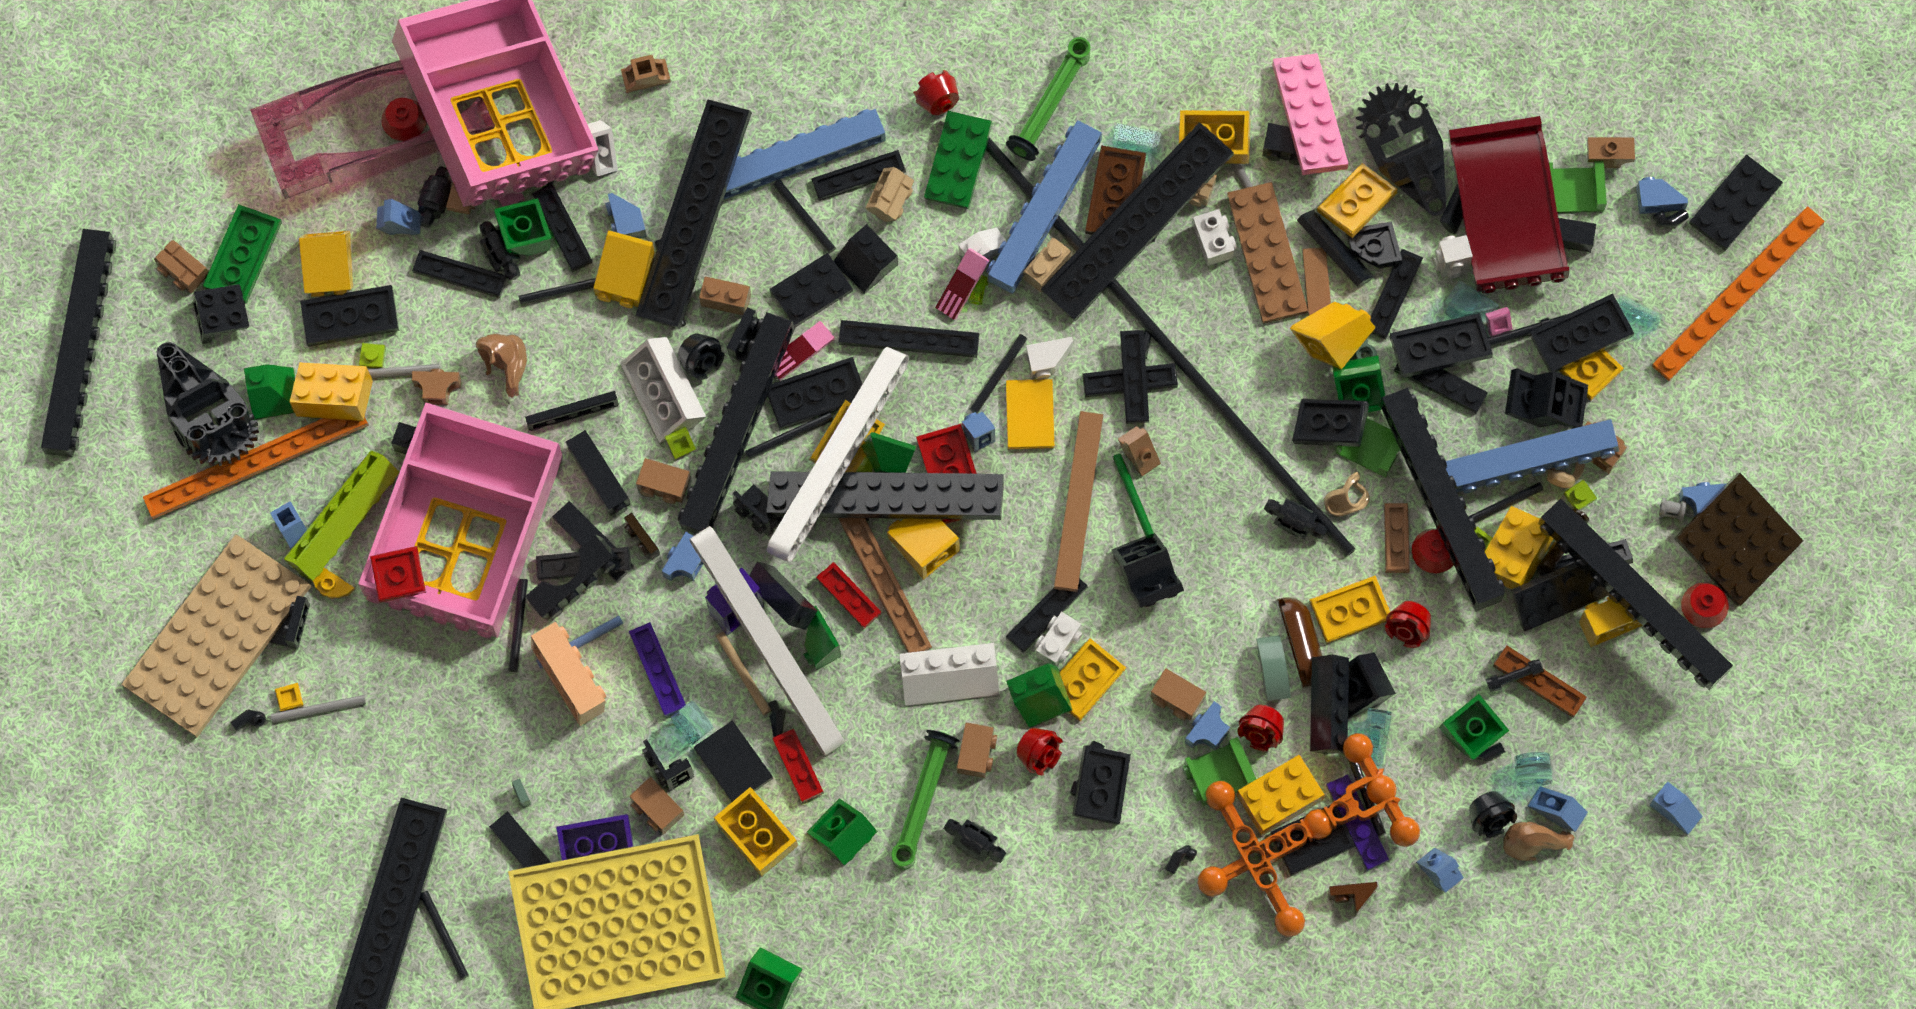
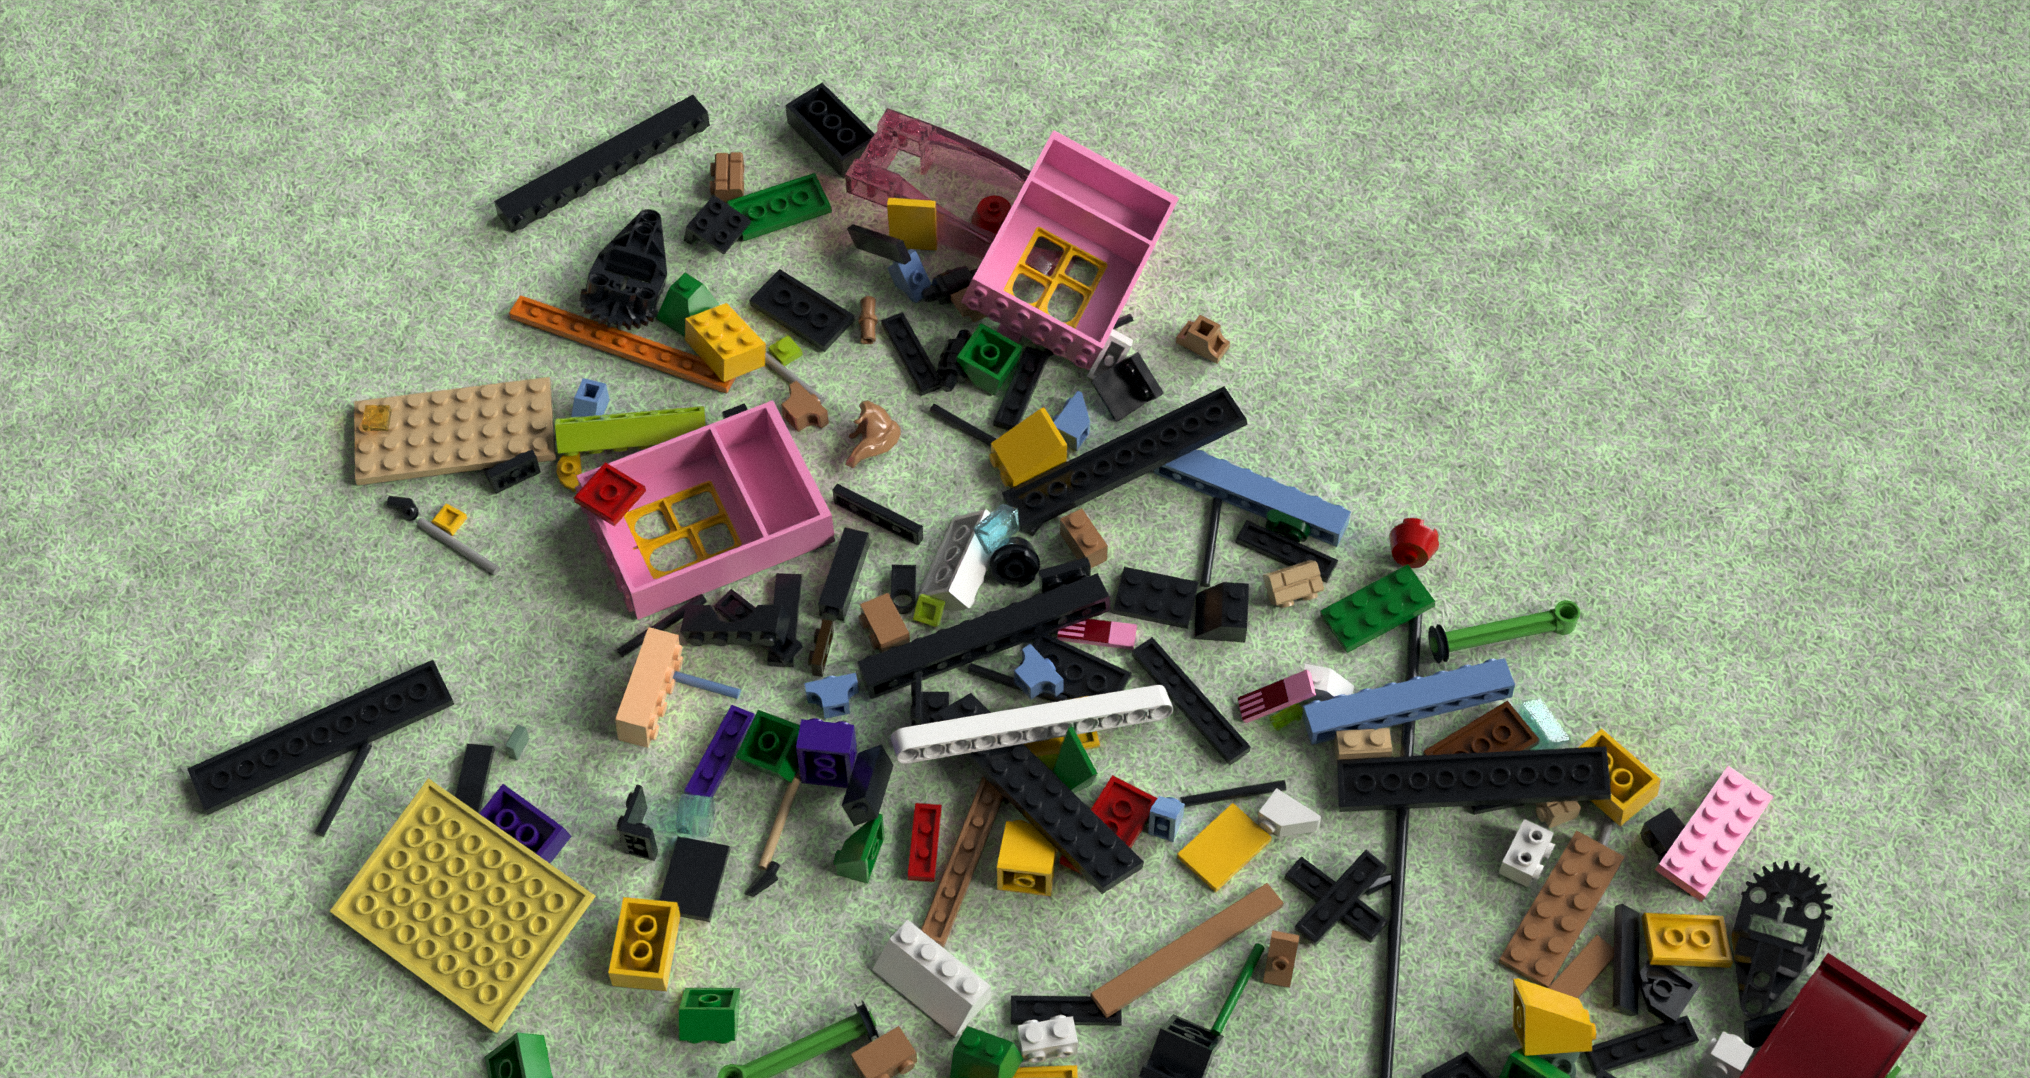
camera: 45 degrees right, 15 degrees down
yellow slope [299,231,353,297] -> none
medium nougat brick [629,777,684,835] -> none
white beam [689,526,845,756] -> none
red plate [772,728,824,803] -> none
none -> clear yellow plate [362,405,392,431]
none -> green slope [736,710,800,783]
none -> black brick [785,83,880,179]
none -> black tile [847,224,911,265]
none -> medium nougat pin [859,296,878,344]
none -> yellow tile [887,198,938,251]
none -> black piece [890,565,916,614]
none -> clear light blue slope [973,504,1019,554]
none -> medium blue brick [1014,644,1063,700]
none -> black bracket [1091,352,1164,422]
none -> dark green plate [1265,509,1311,542]

